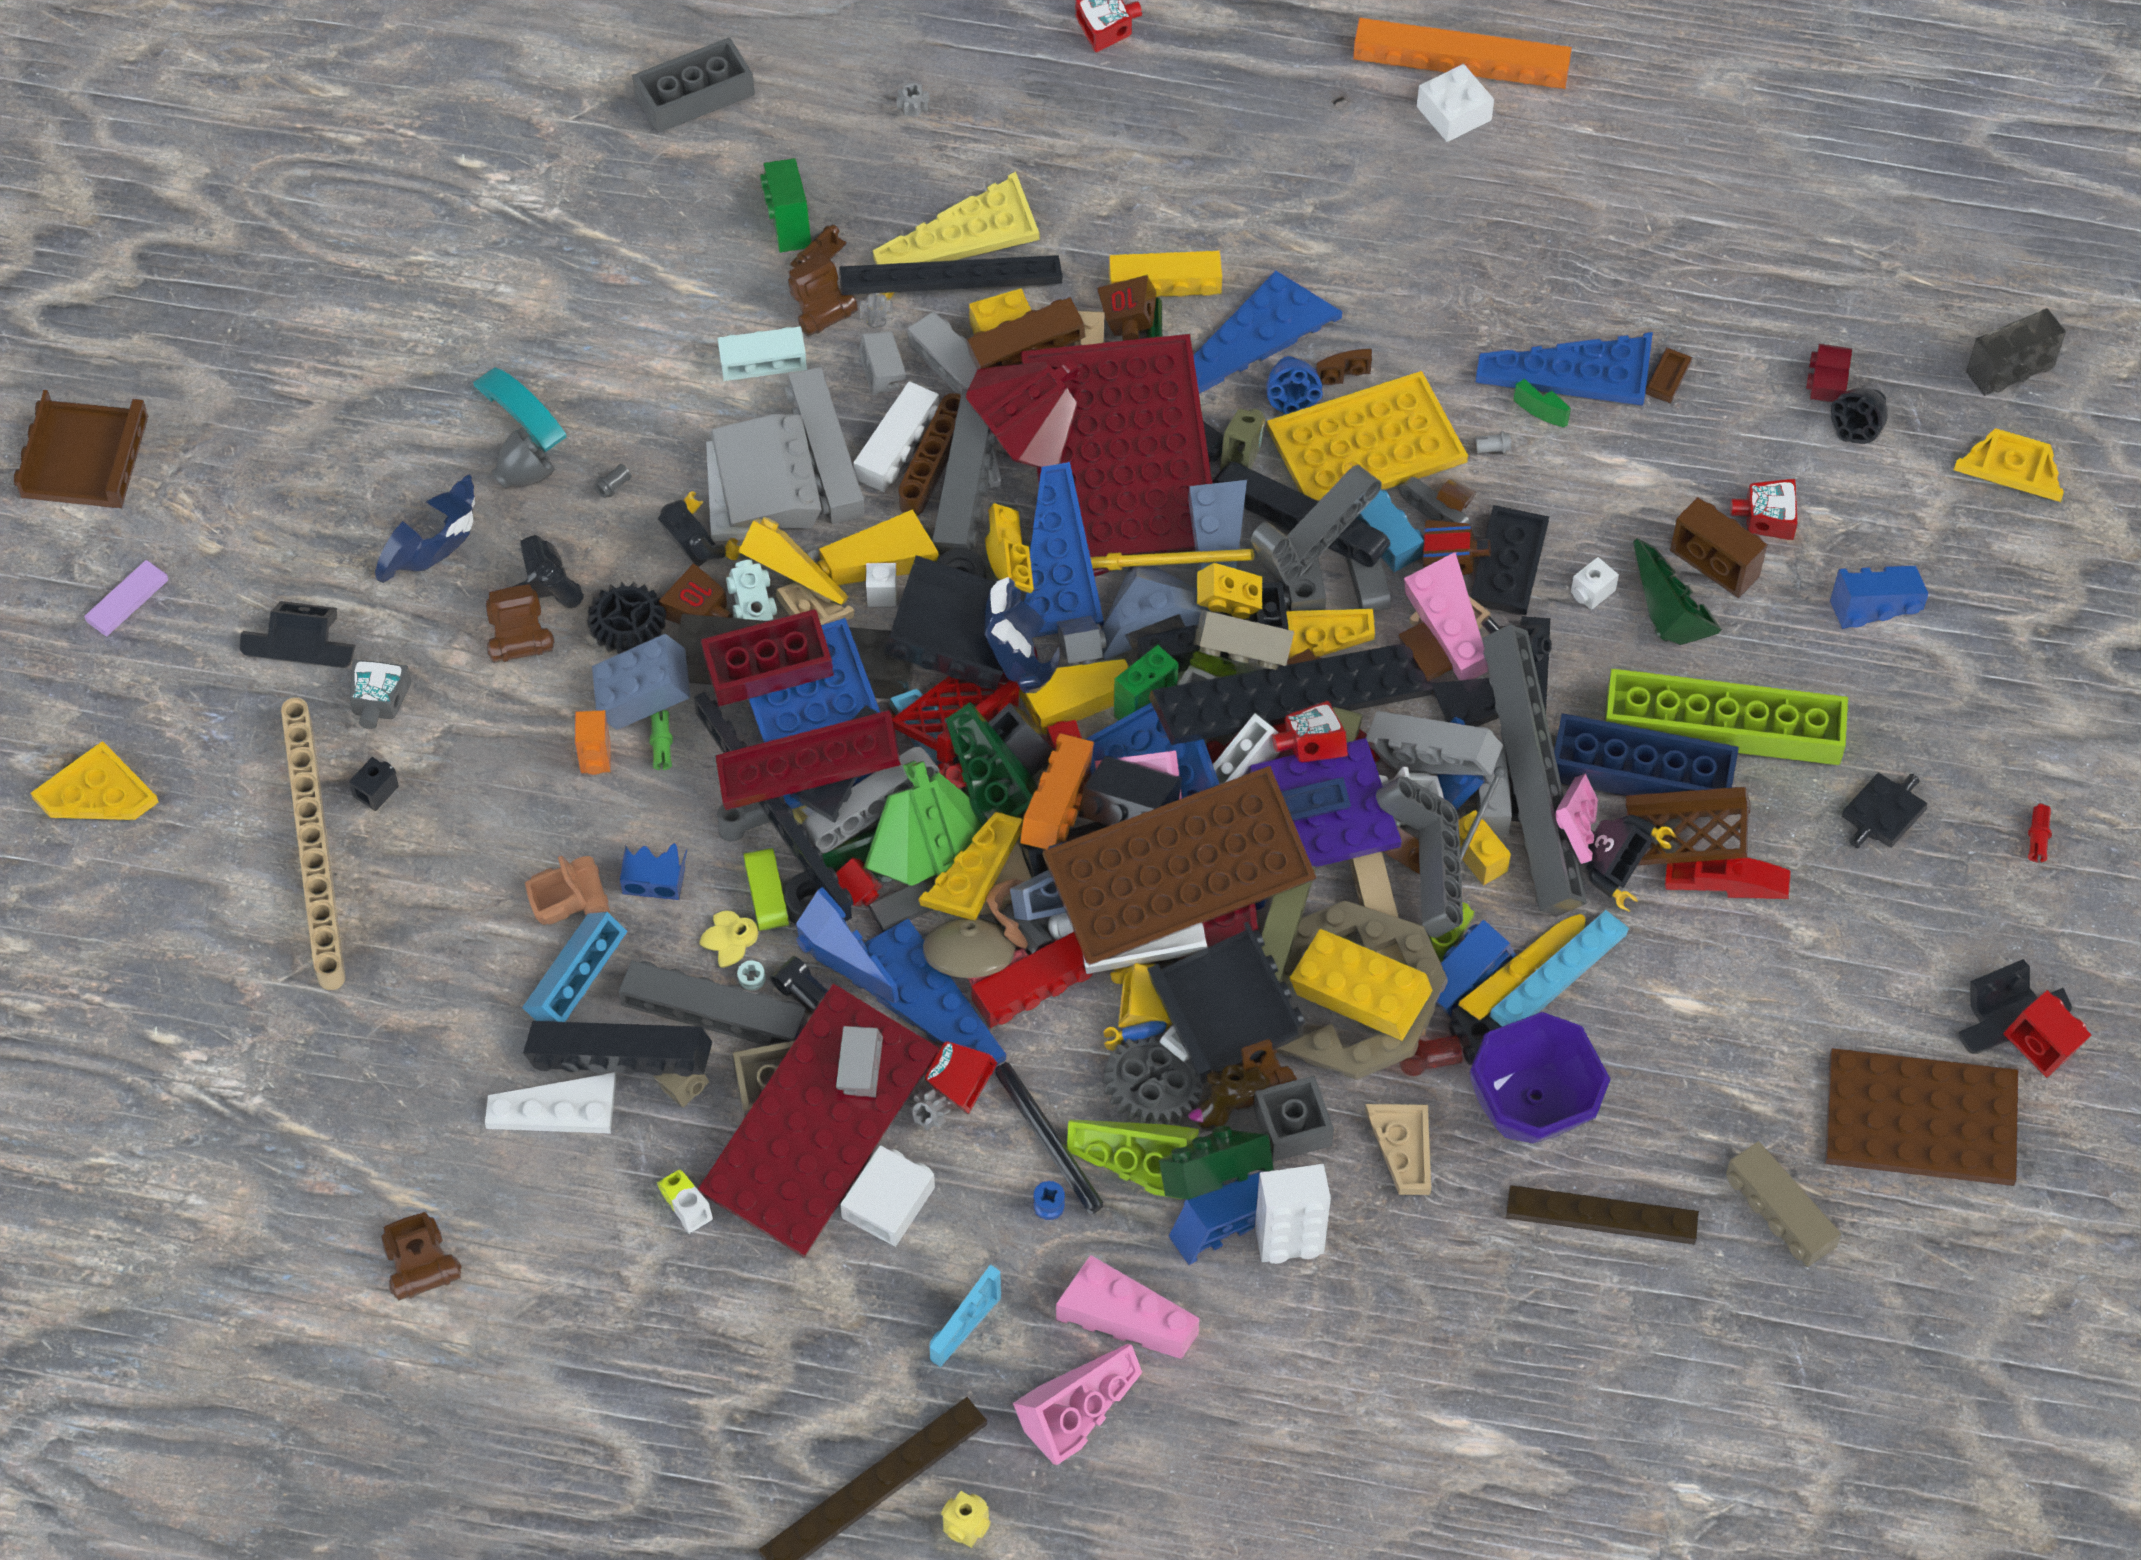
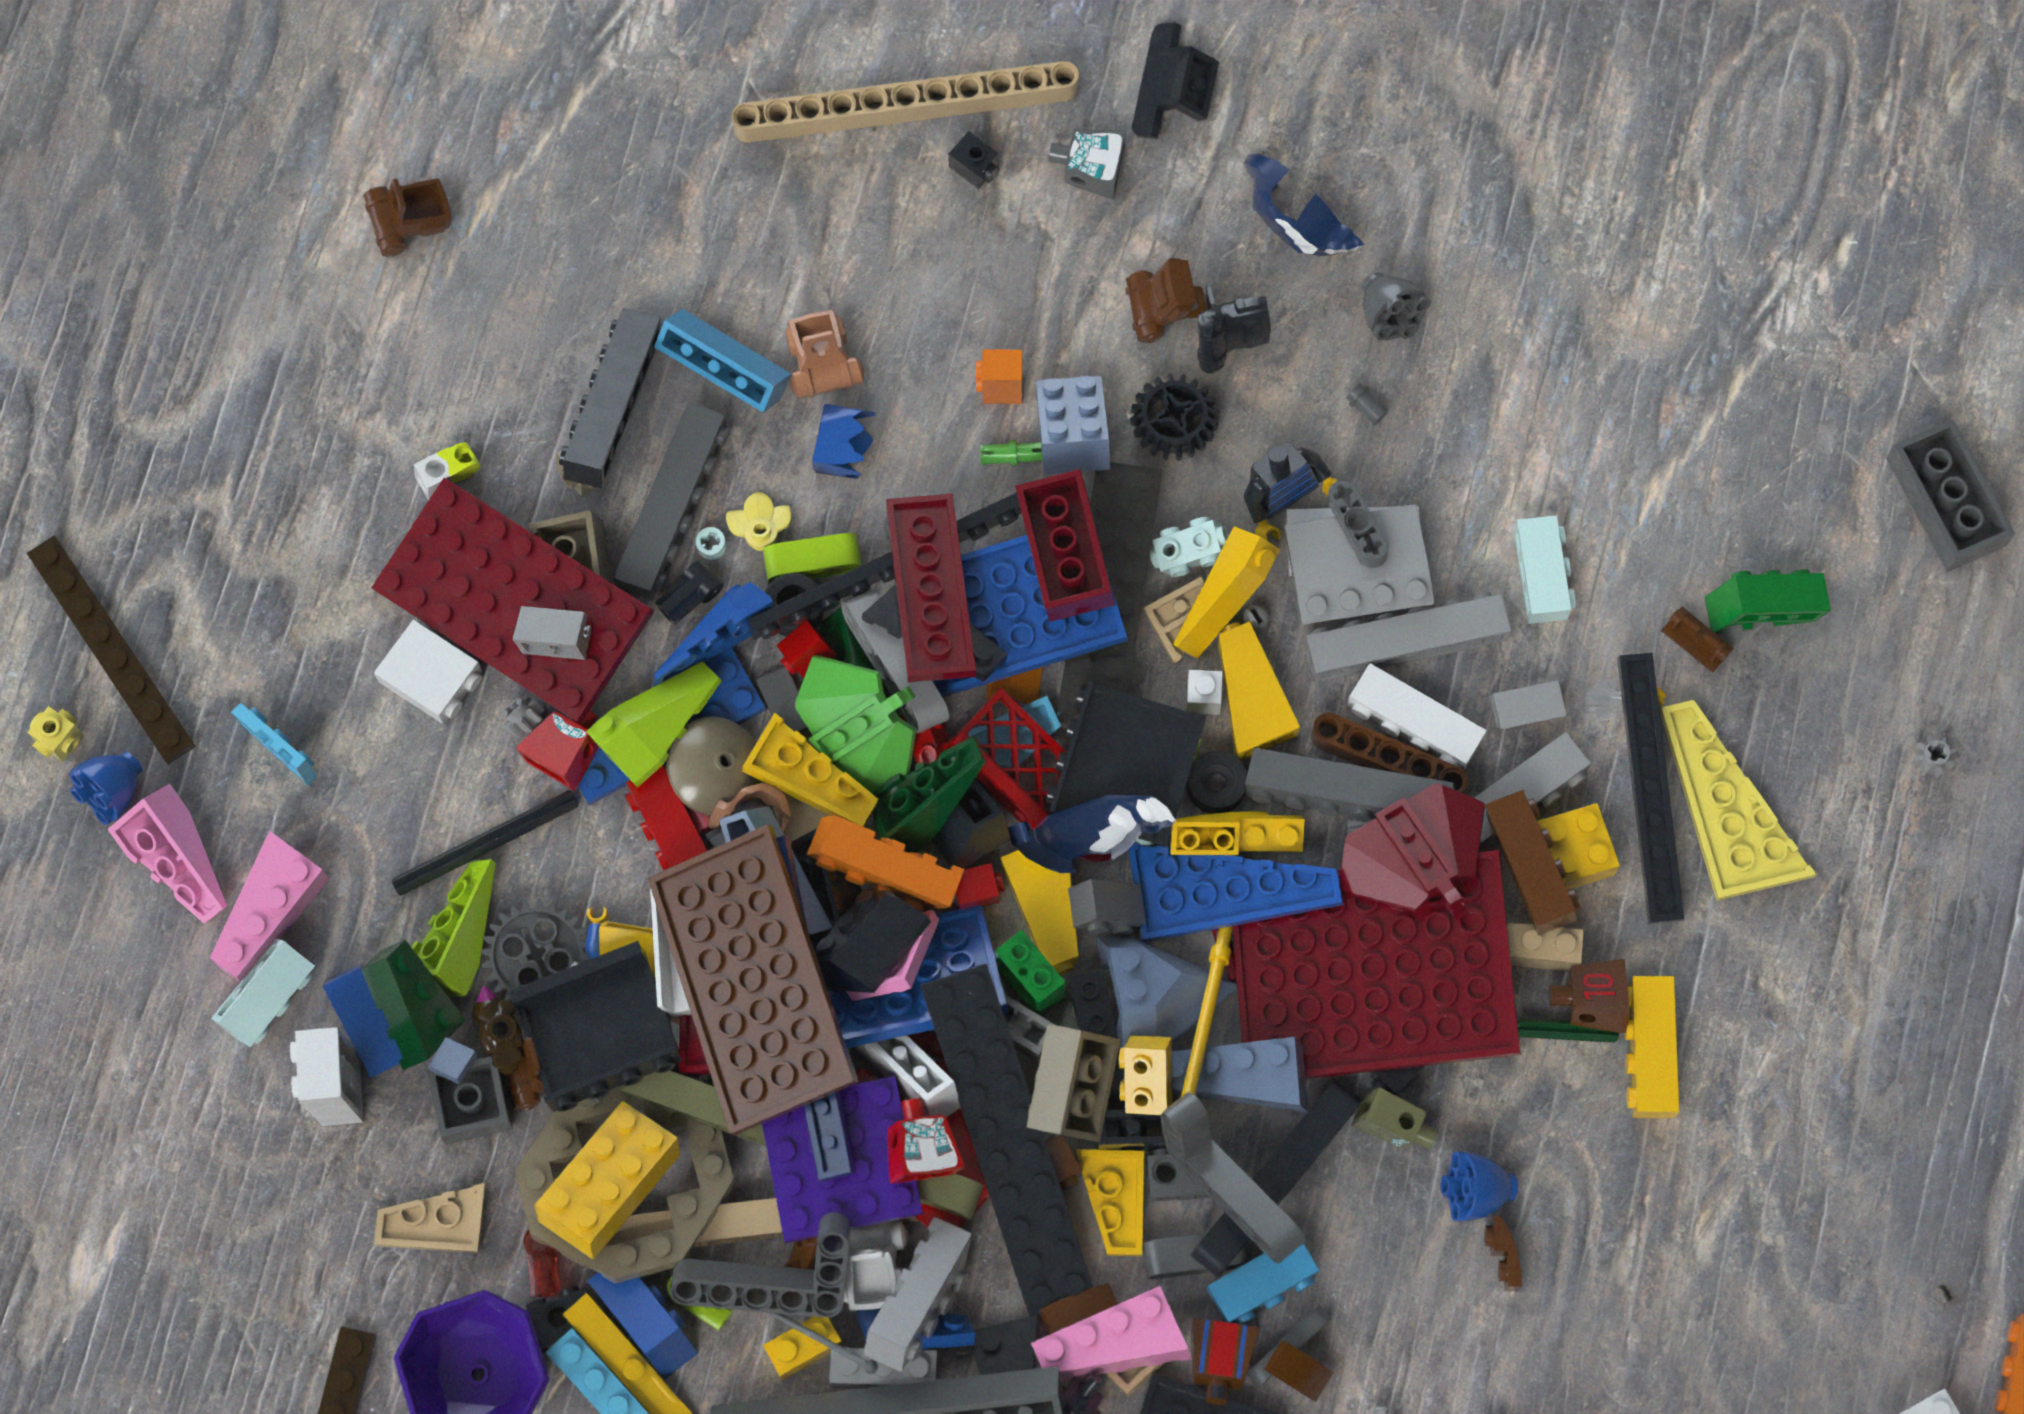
camera: 95 degrees right, 15 degrees up
teal slope [473,367,567,452] -> none
white wing [485,1072,616,1133] -> none
reddish brown torso [659,563,733,633] -> none
reddish brown piece [788,254,858,337] -> none
blue wheel [1033,1181,1065,1220] -> none
blue wing [1193,271,1342,394] -> none
yellow plate [1266,371,1468,501] -> none
none -> blue piece [69,751,143,825]
none -> light aqua brick [211,938,315,1047]
none -> sand blue tile [428,1037,477,1084]
none -> lime wedge [586,662,722,788]
none -> dark grey beam [1328,480,1388,568]

